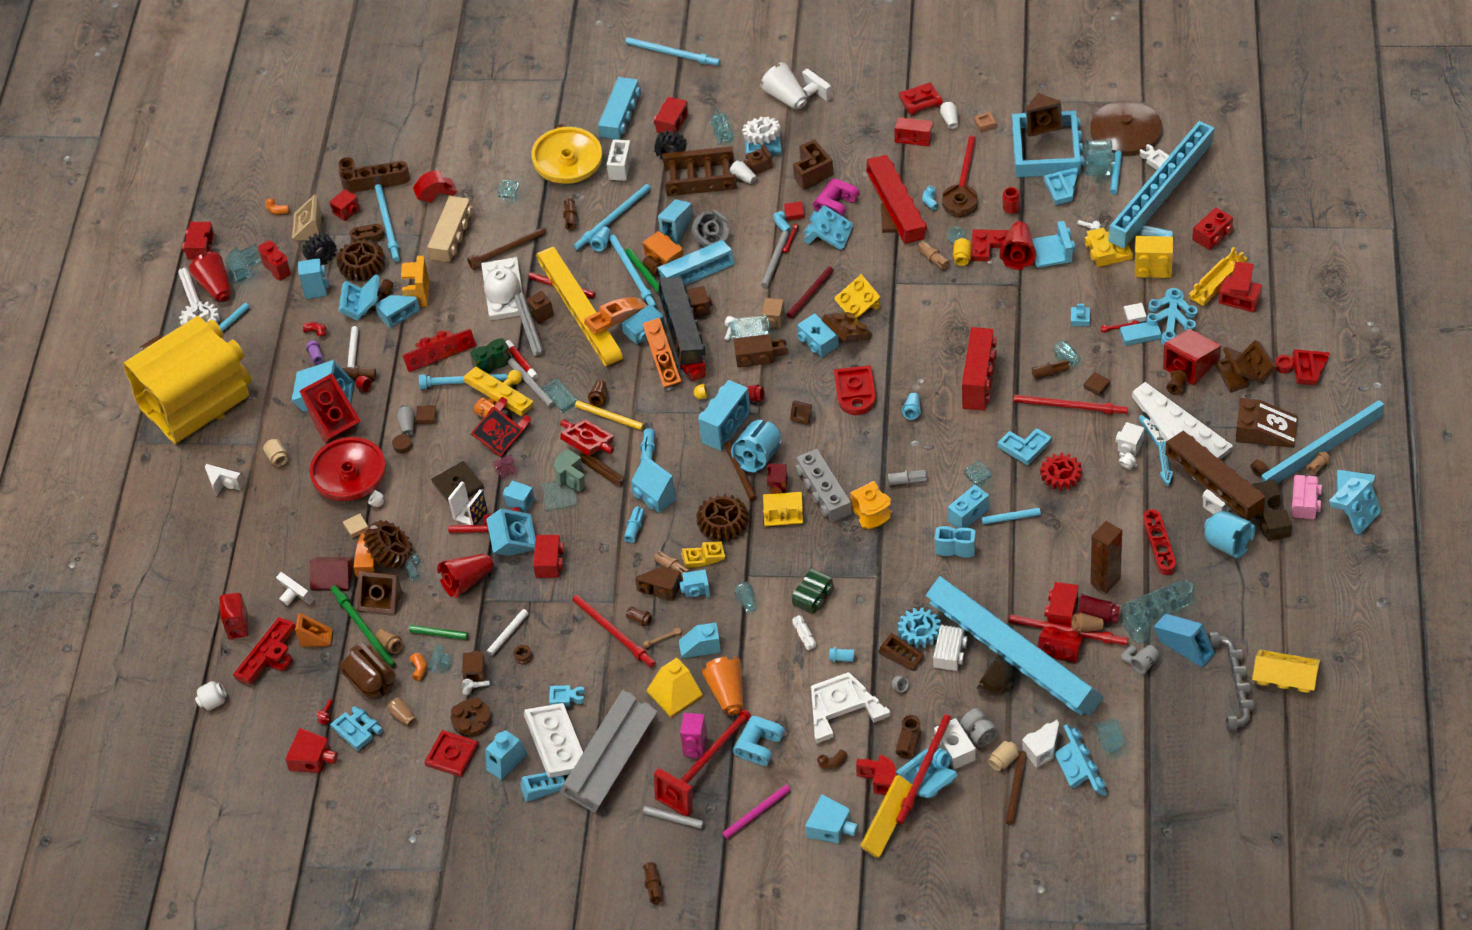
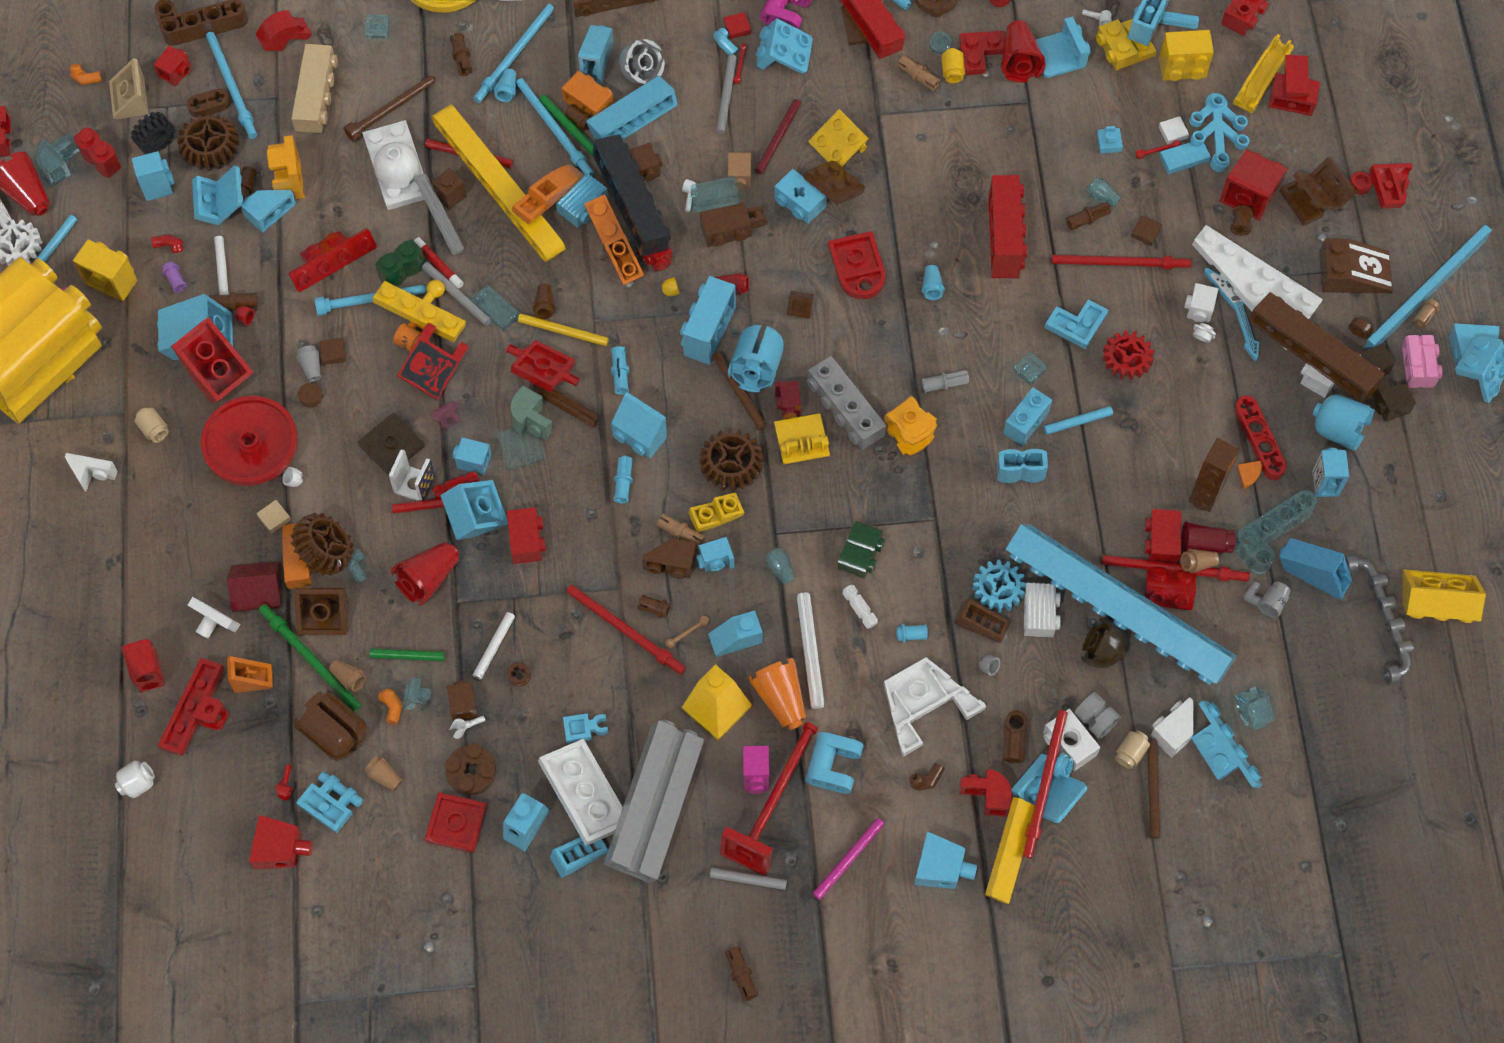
camera: 15 degrees left, 15 degrees up
none -> yellow brick [73,239,138,302]
none -> white axle [797,592,824,709]
none -> orange tile [1236,461,1262,489]
none -> medium azure brick [1312,448,1349,497]

